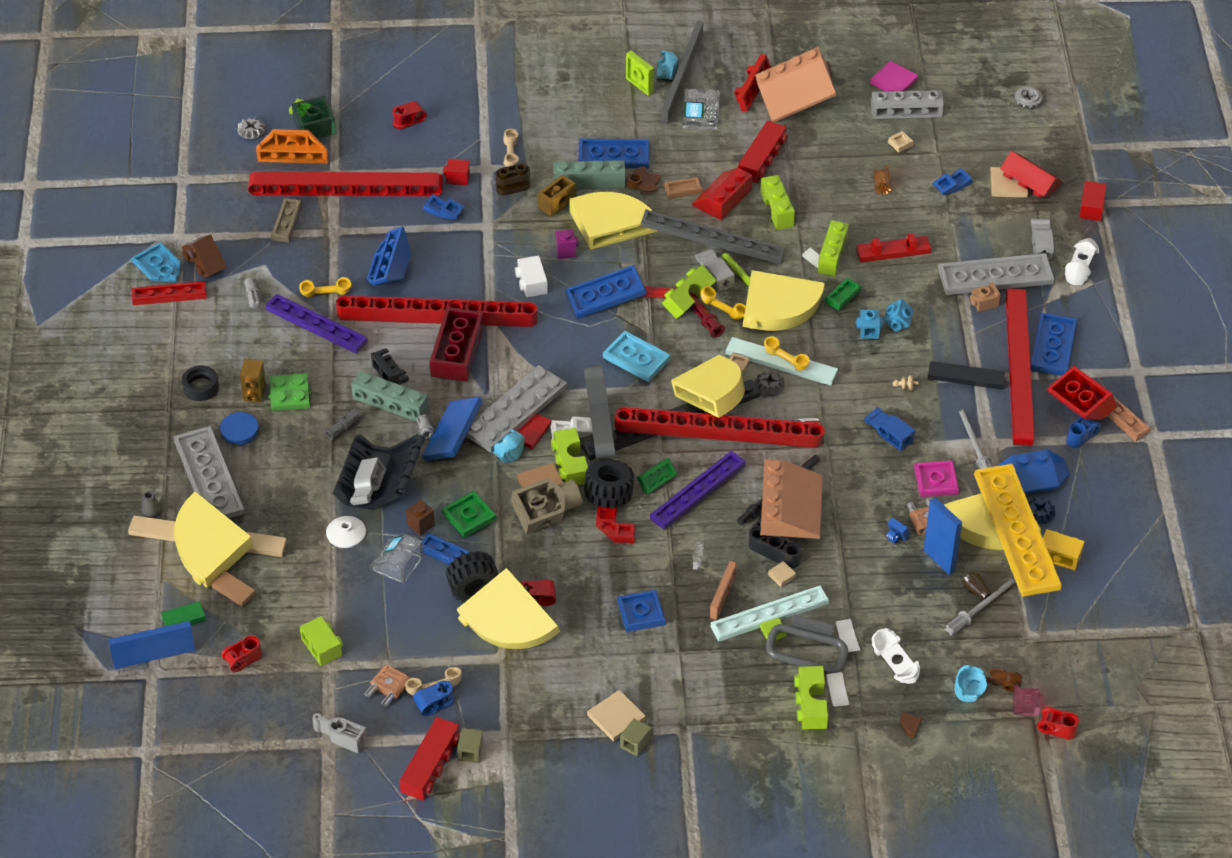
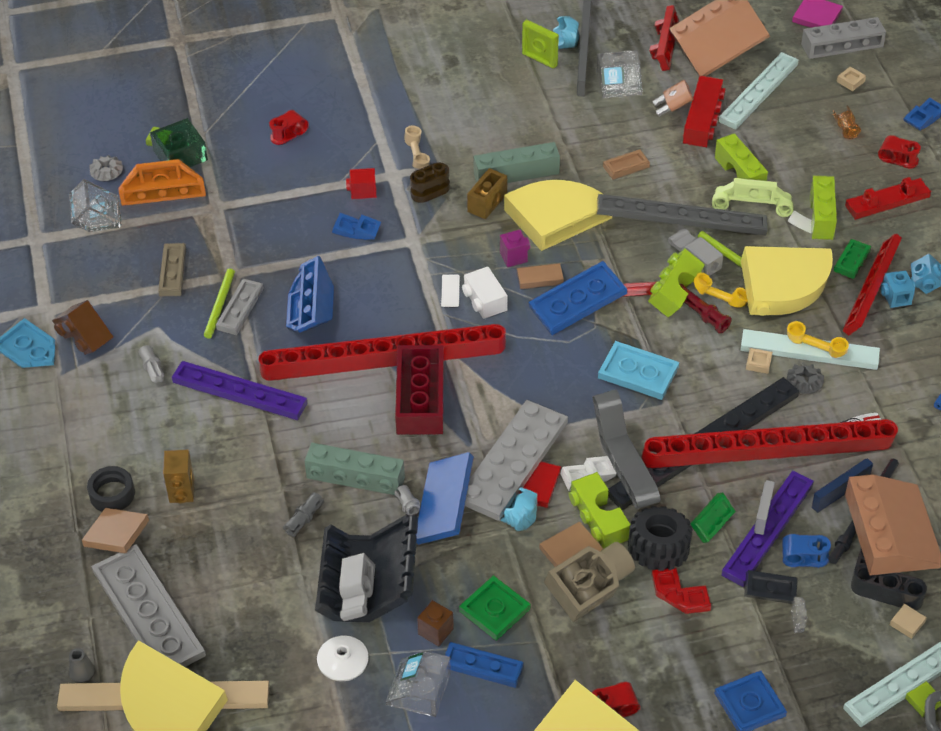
camera: 10 degrees left, 0 degrees up
red tile [132,281,207,305] -> none
blue tile [220,412,259,445] -> none
red beam [248,172,443,196] -> none
bright green plate [269,373,311,411] -> none
yellow bar [299,277,351,298] -> none
black hinge [371,348,409,385] -> none
black tyre [446,551,499,602] -> none
blue tile [578,138,649,168] -> none
reddish brown plate [626,166,660,192] -> none
light yellow brick [671,355,745,418] -> none
red slope [692,167,752,221] -> none
nougat tile [710,561,737,620] -> none
none -> clear slope [69,179,122,232]
none -> medium nougat tile [82,508,149,553]
none -> lime bar [204,268,235,339]
none -> light grey tile [216,279,264,335]
none -> white sticker [441,275,460,307]
none -> medium nougat tile [517,263,564,289]
none -> nougat piece [653,80,694,117]
none -> yellowish green plate [712,178,793,217]
none -> light aqua tile [718,52,799,130]
none -> black plate [744,570,798,604]
none -> light grey tile [754,480,775,535]
none -> blue piece [782,534,831,568]
none -> dark blue tile [812,458,873,513]
none -> red tile [843,233,902,336]
none -> red piece [878,135,921,169]

